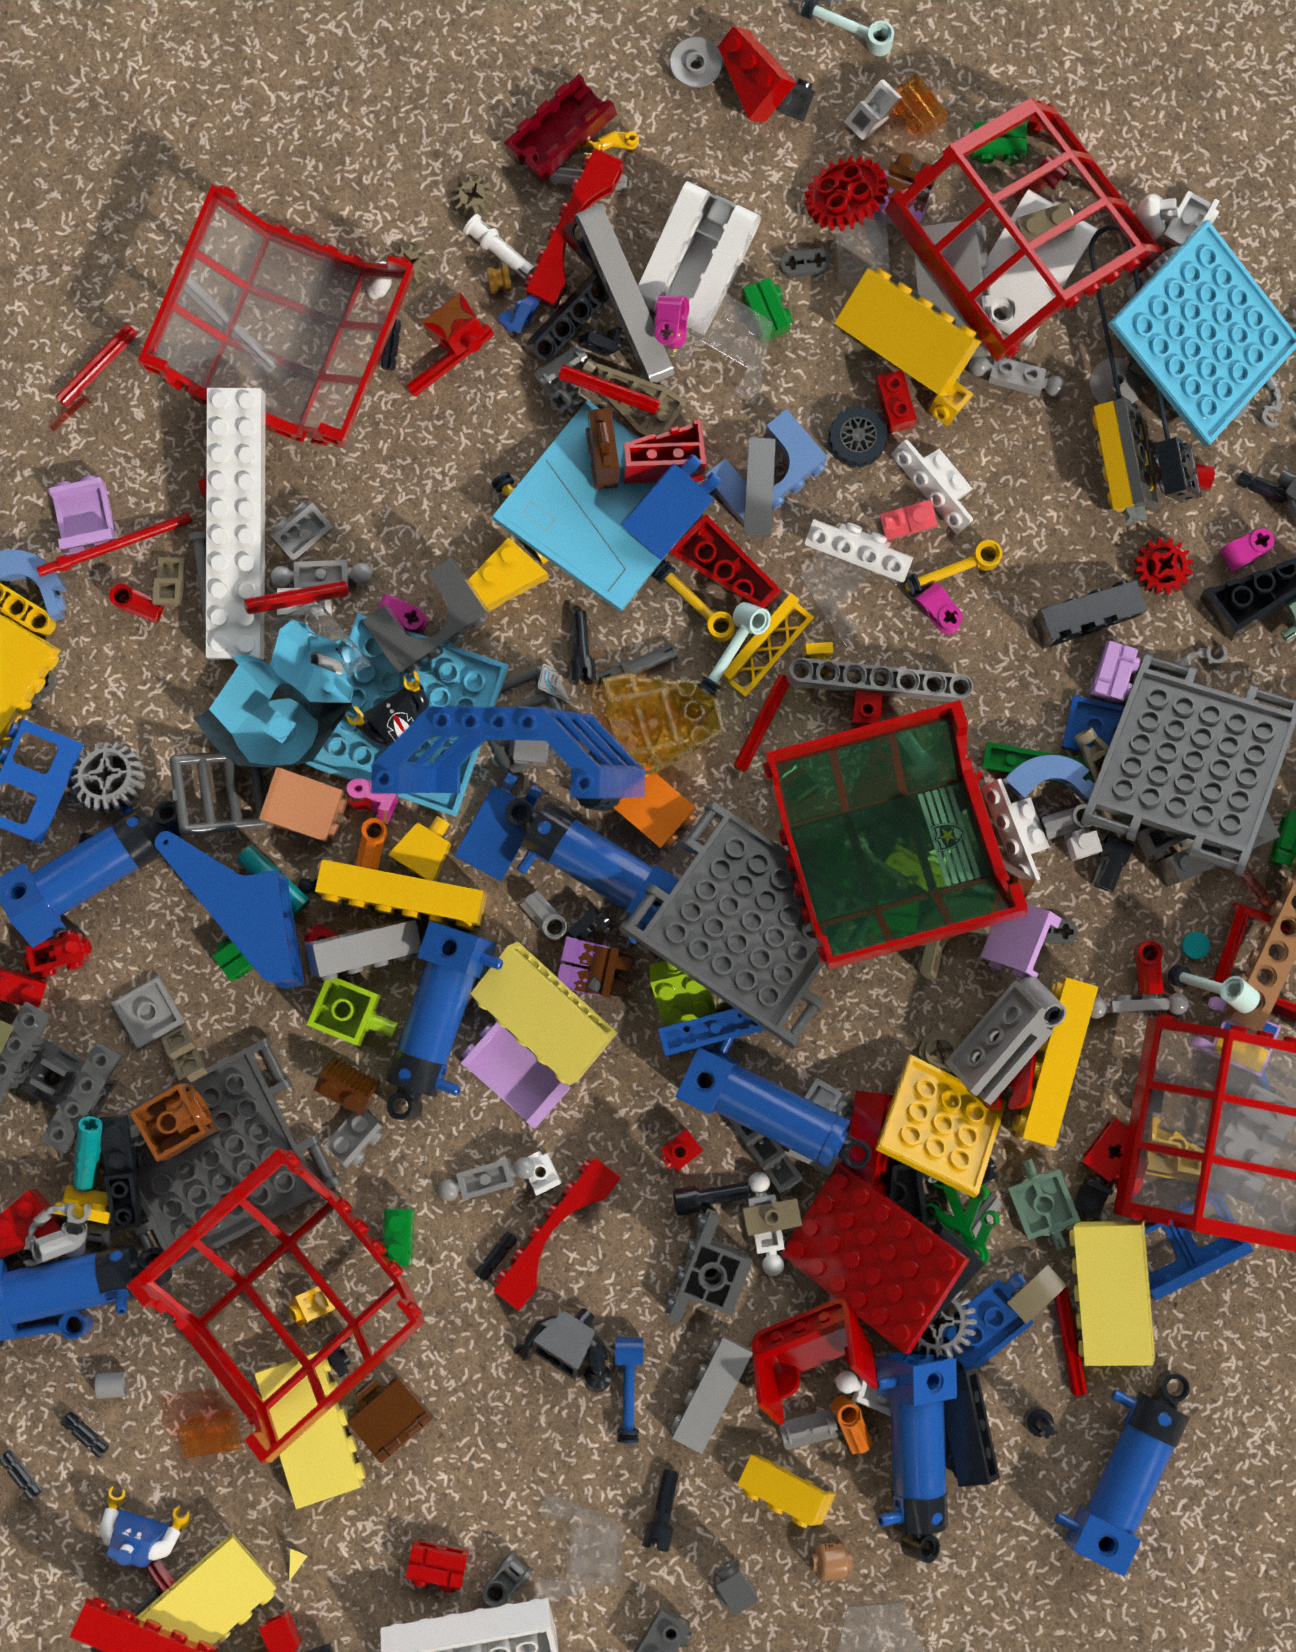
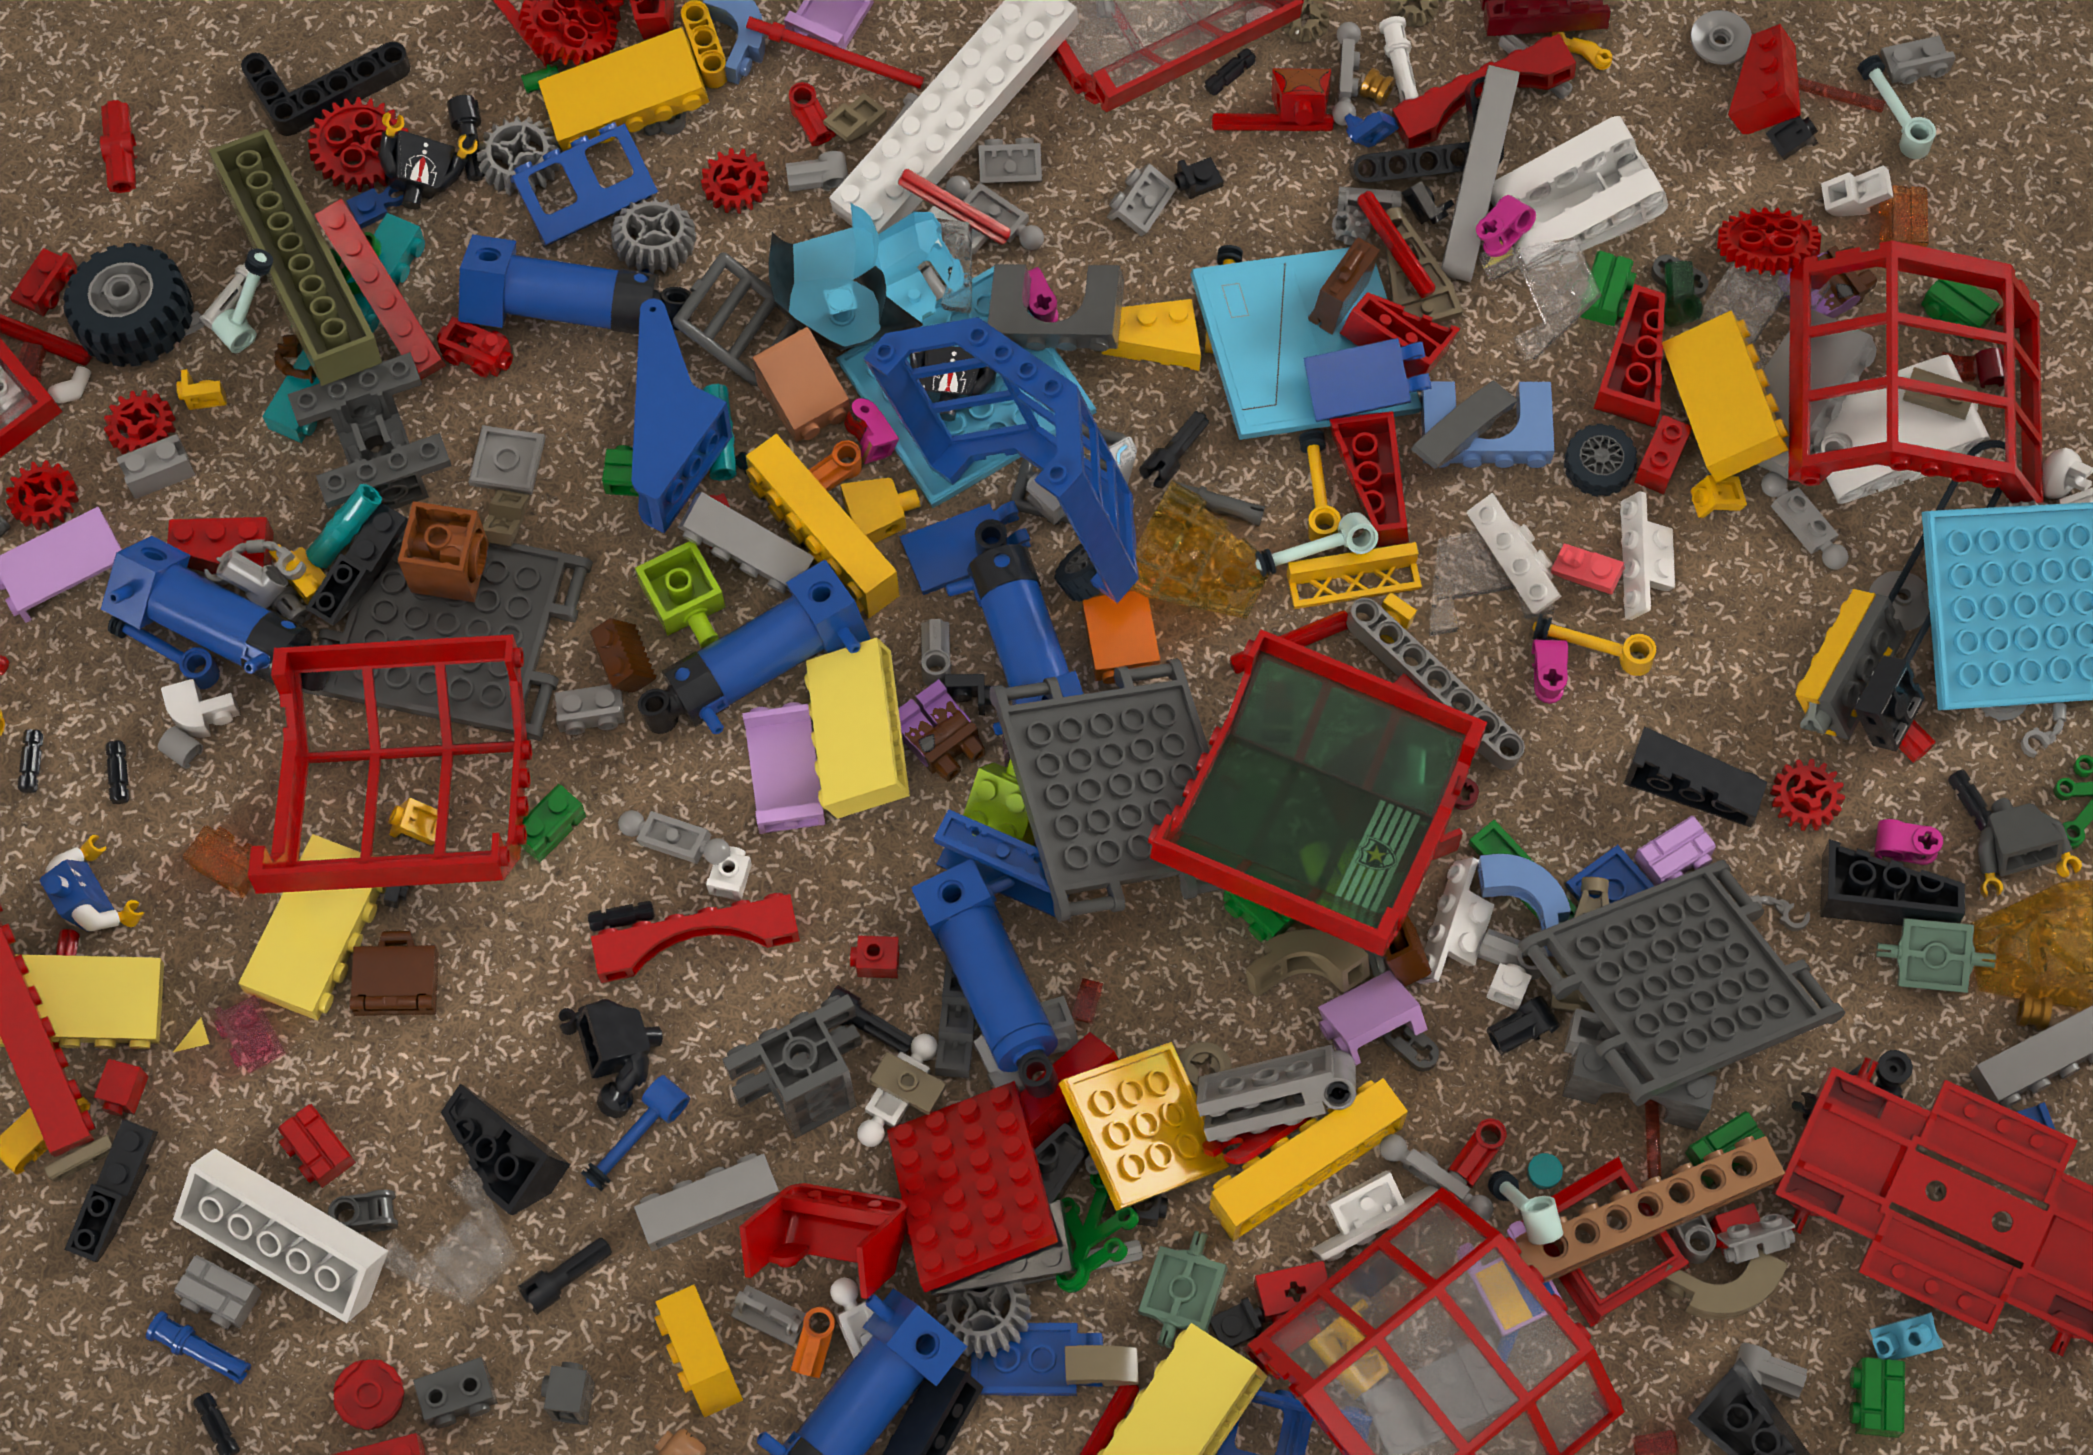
camera: 40 degrees right, 15 degrees down
none -> white brick [161,679,240,738]
none -> clear pink bracket [214,995,286,1074]
none -> black wedge [441,1084,571,1215]
none -> red gear [701,148,769,214]
none -> light grey piece [786,151,848,192]
none -> clear red piece [1072,978,1103,1024]
none -> light grey bracket [1107,163,1178,236]
none -> black bracket [1174,157,1224,199]
none -> white bracket [1311,1170,1439,1262]
none -> light grey plate [1332,22,1361,126]
none -> red wedge [1593,284,1665,428]
none -> clear green piece [1664,261,1703,327]
none -> clear red bar [1798,77,1885,113]

